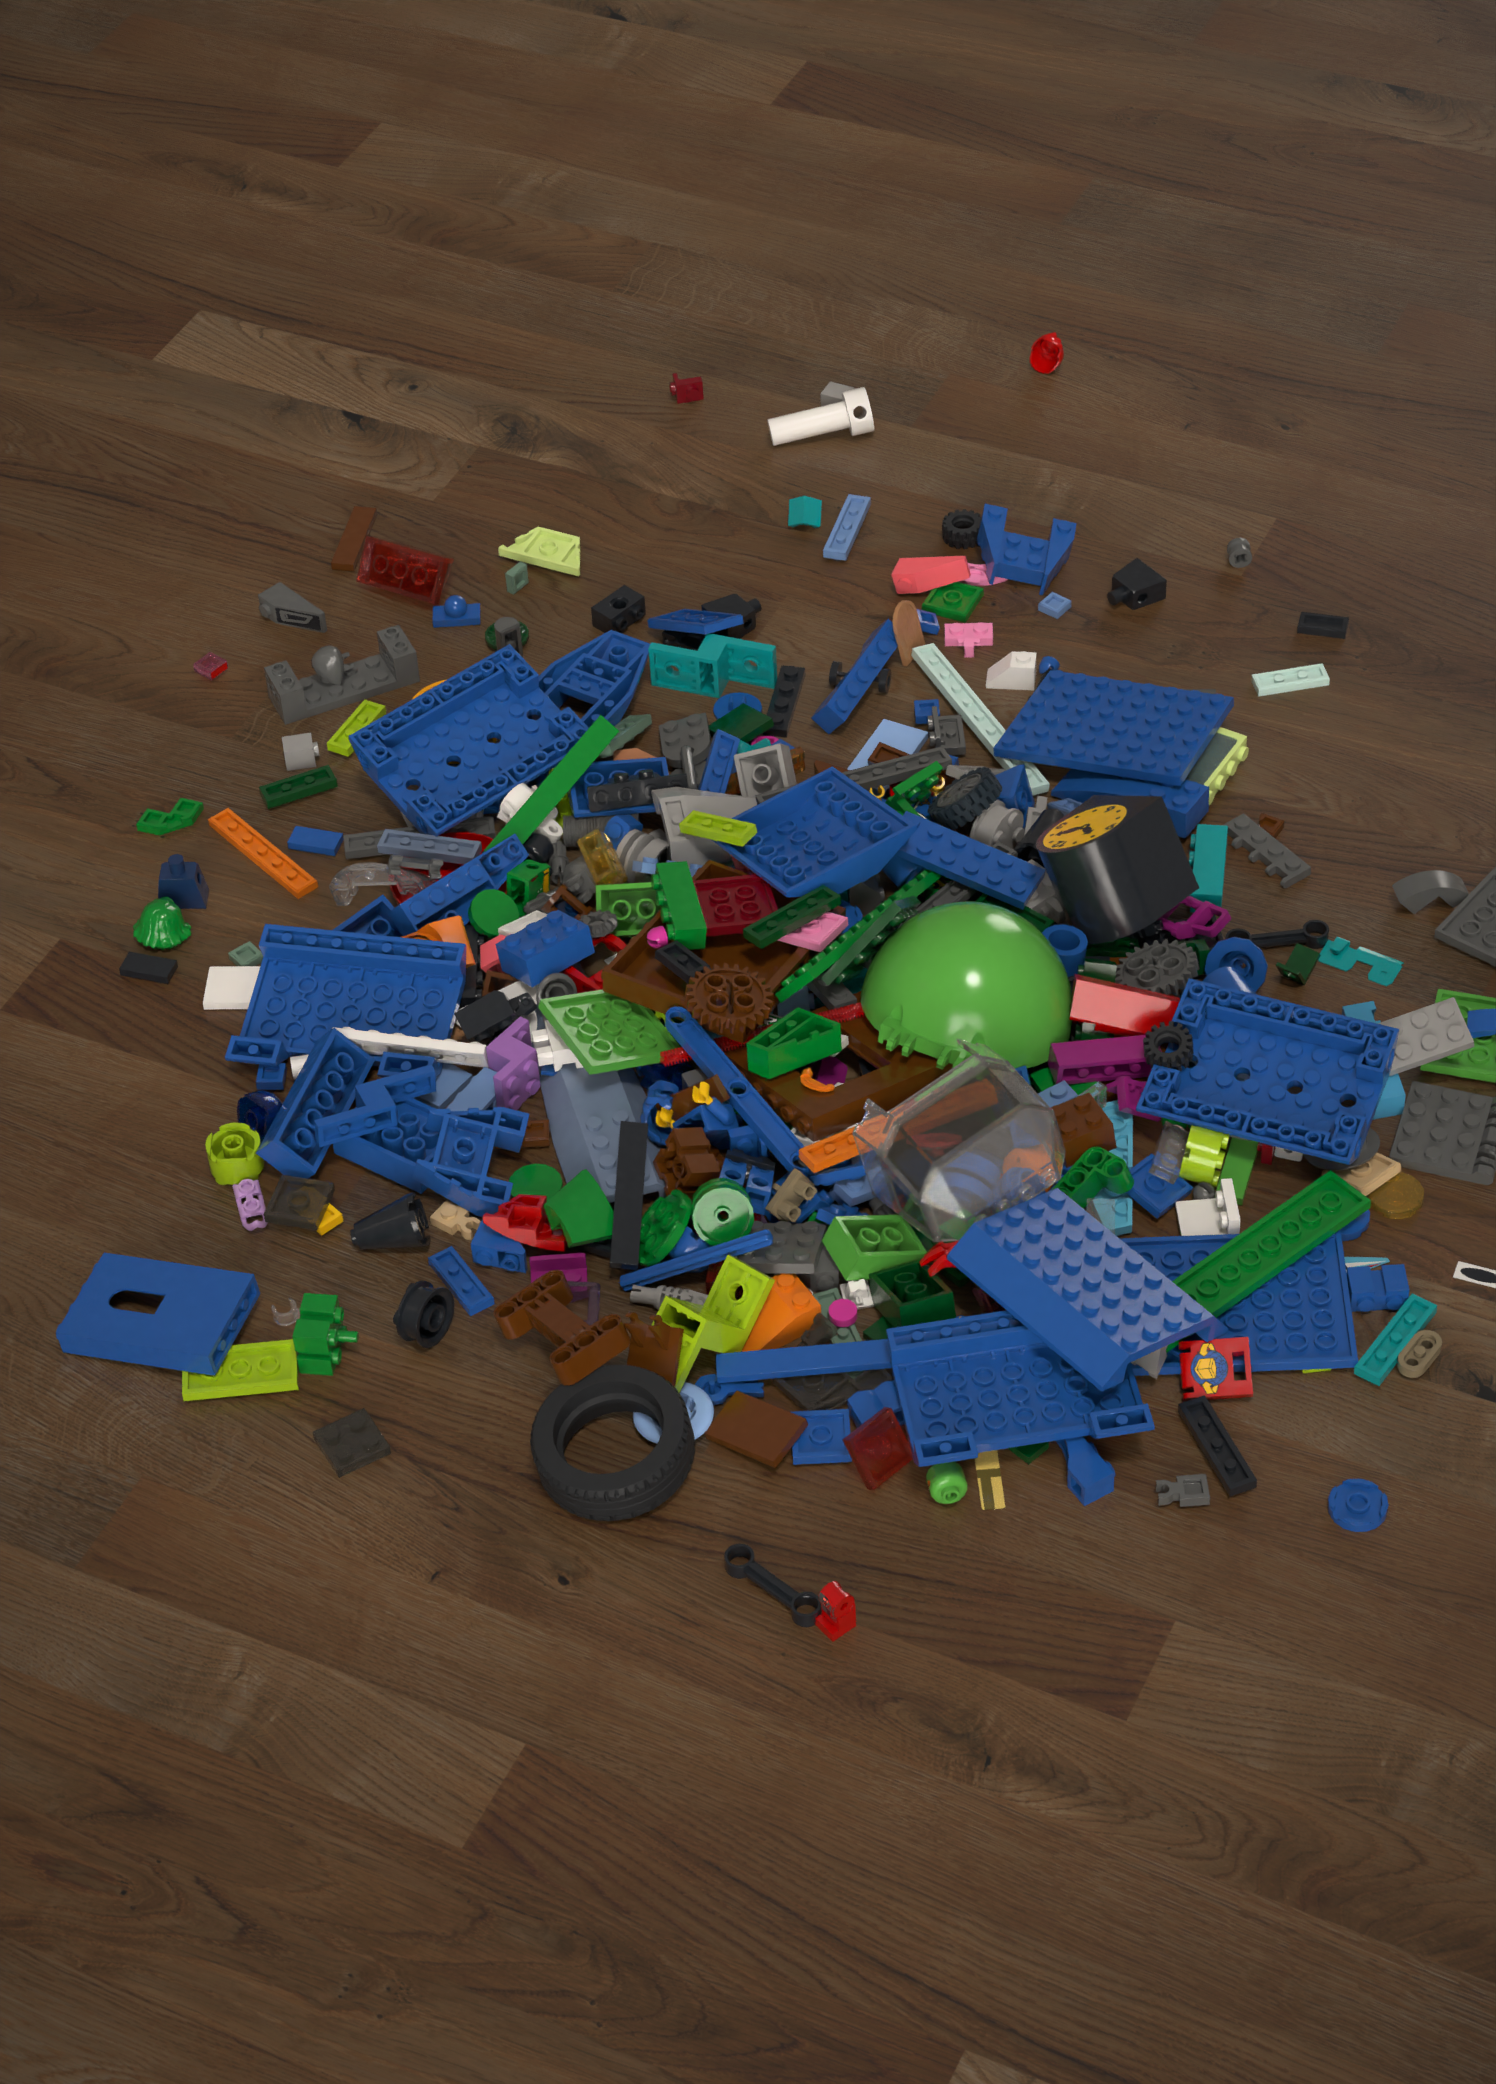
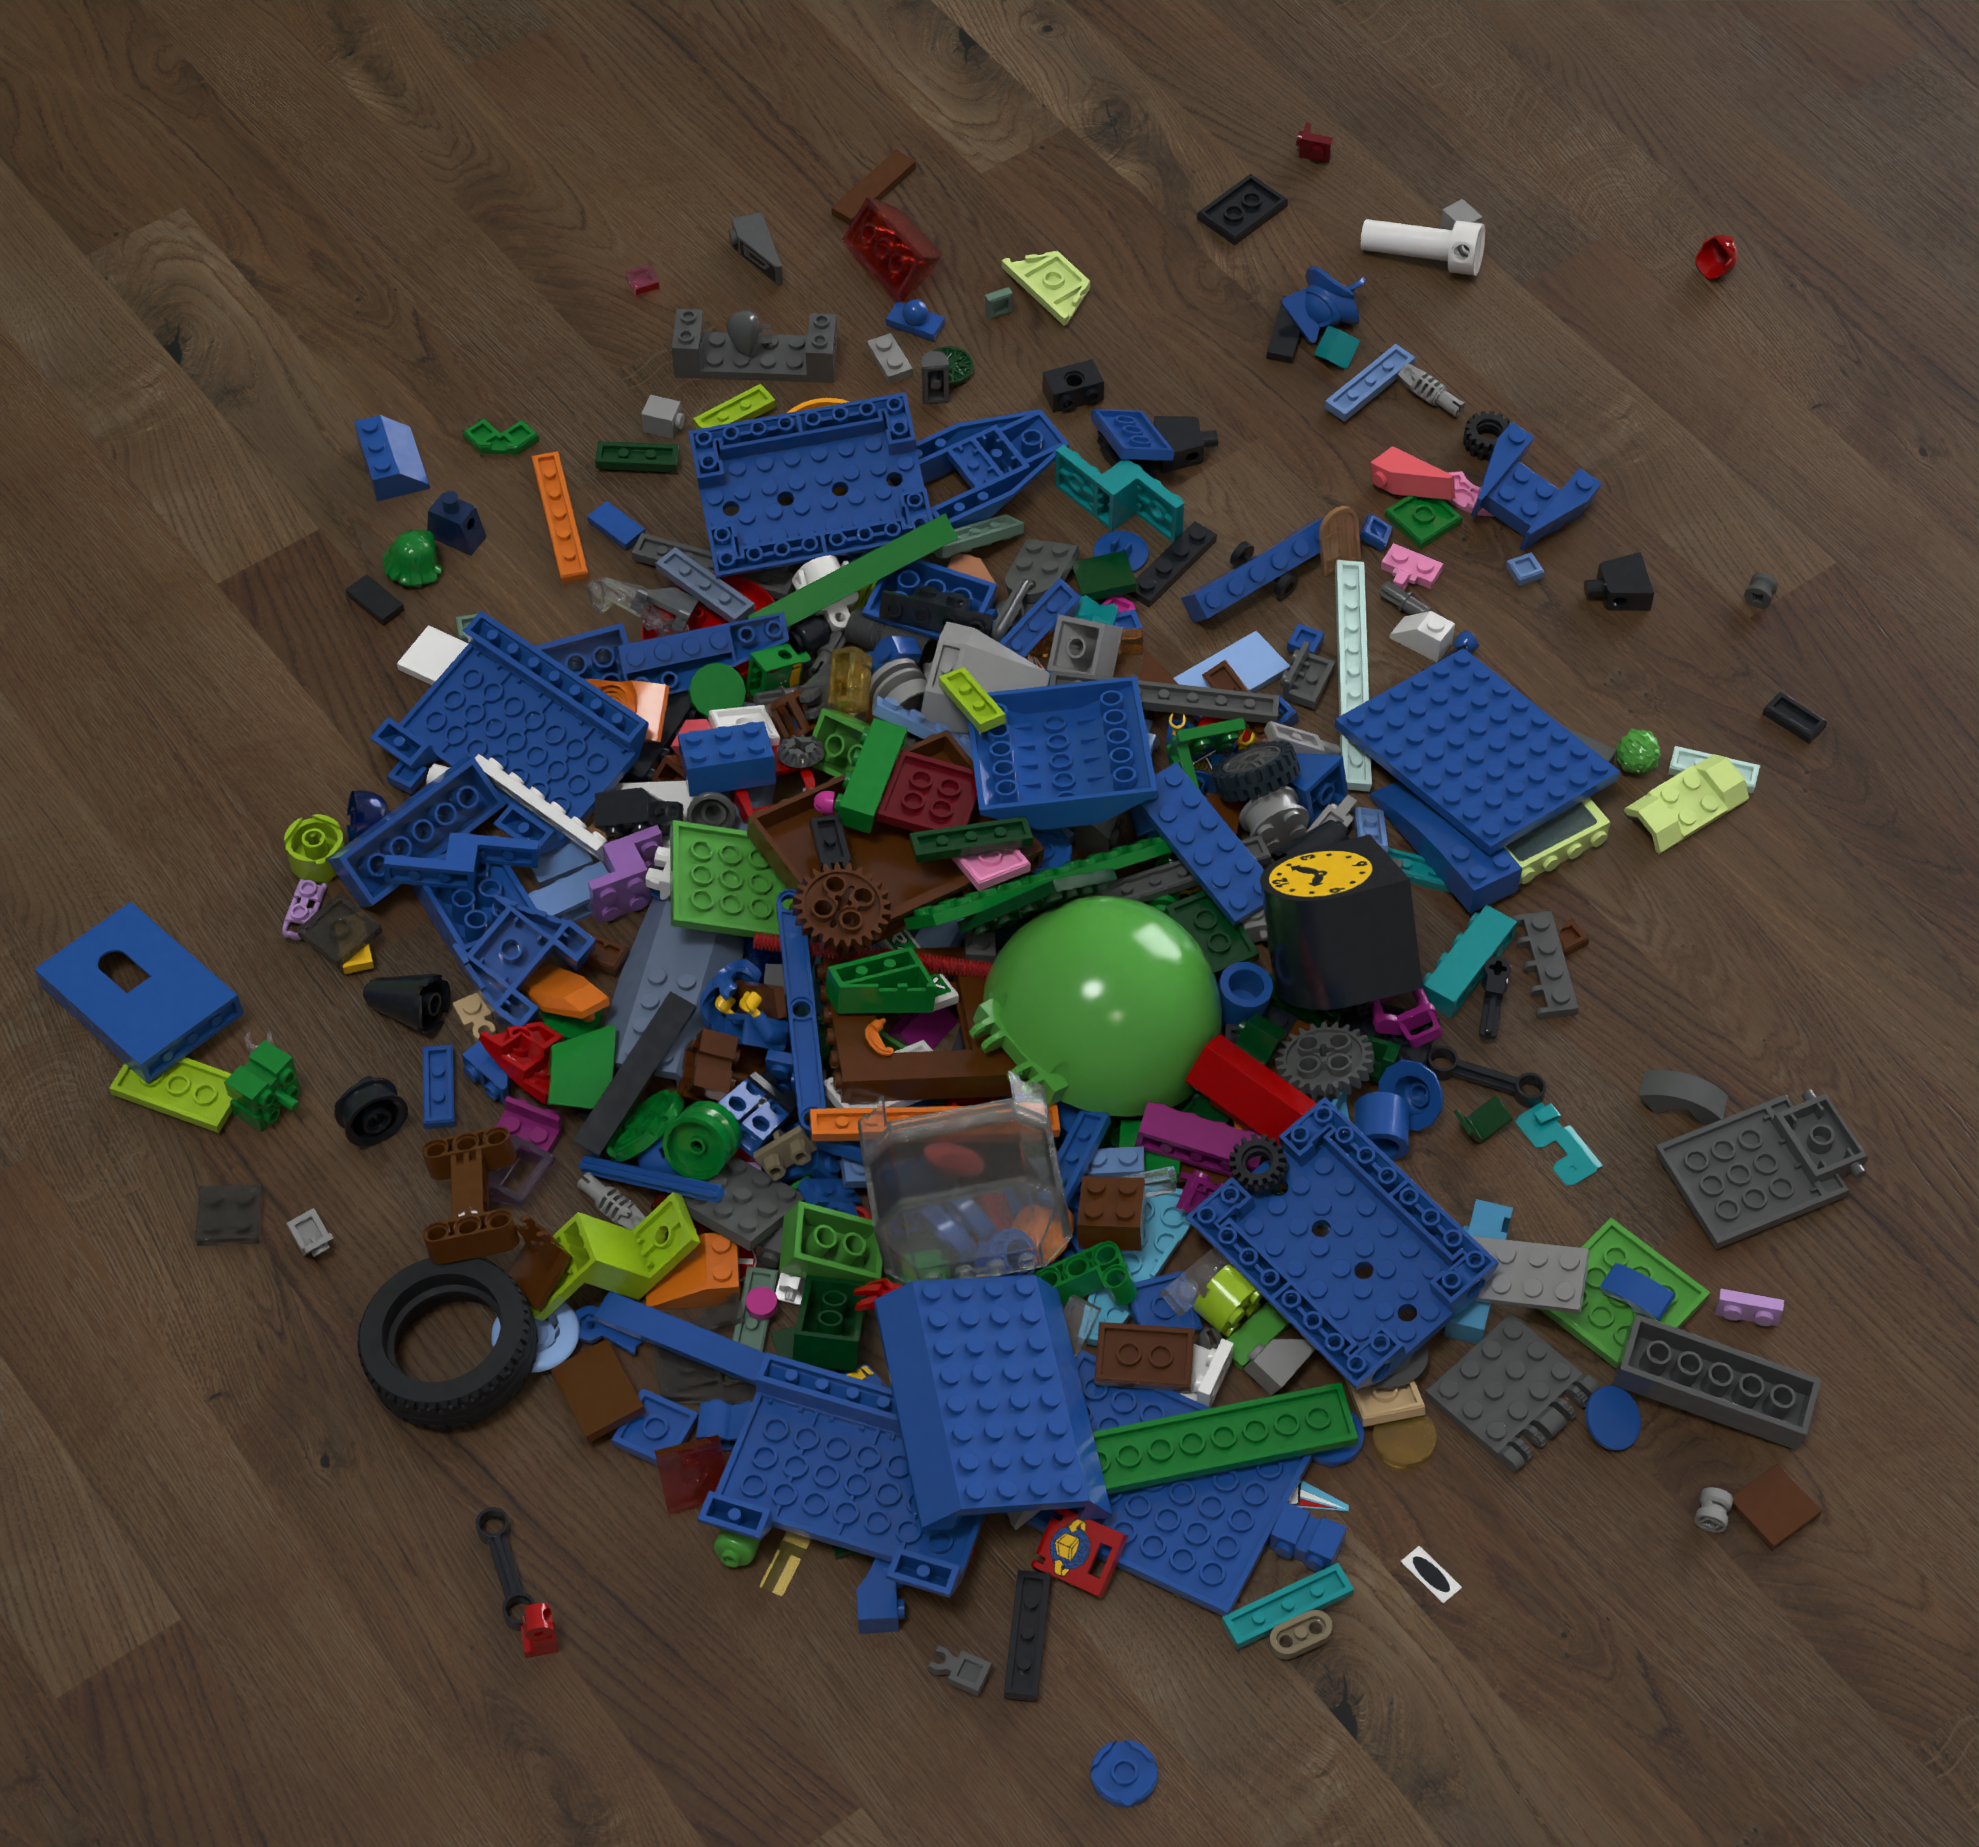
camera: 25 degrees right, 10 degrees up
none -> light grey bracket [285,1208,334,1257]
none -> blue slope [354,415,430,502]
none -> orange piece [520,964,610,1022]
none -> light grey plate [867,333,913,384]
none -> reddish brown tile [1094,1322,1195,1392]
none -> black tile [1197,174,1288,246]
none -> light grey slope [1244,1339,1315,1395]
none -> black tile [1266,295,1301,363]
none -> blue helmet [1280,266,1366,344]
none -> dark grey axle [1379,581,1433,615]
none -> light grey hinge [1398,363,1466,418]
none -> black connector [1479,957,1511,1041]
none -> bright green piece [1616,729,1661,774]
none -> yellowish green piece [1624,754,1749,855]

